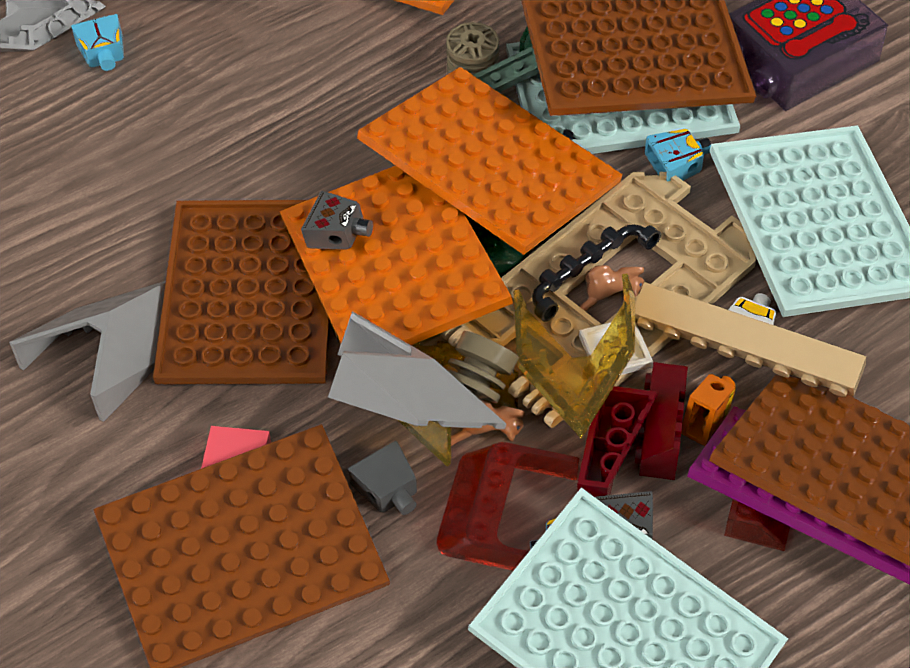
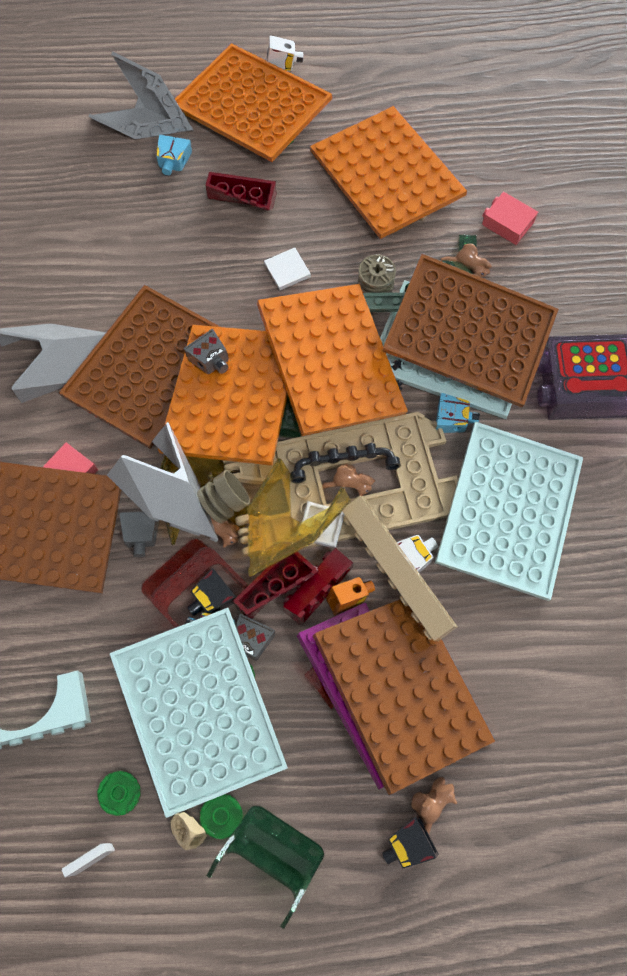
camera: 30 degrees right, 15 degrees up
none -> black torso [187,568,236,616]
none -> dark red wedge [205,172,277,211]
none -> white tile [264,248,311,291]

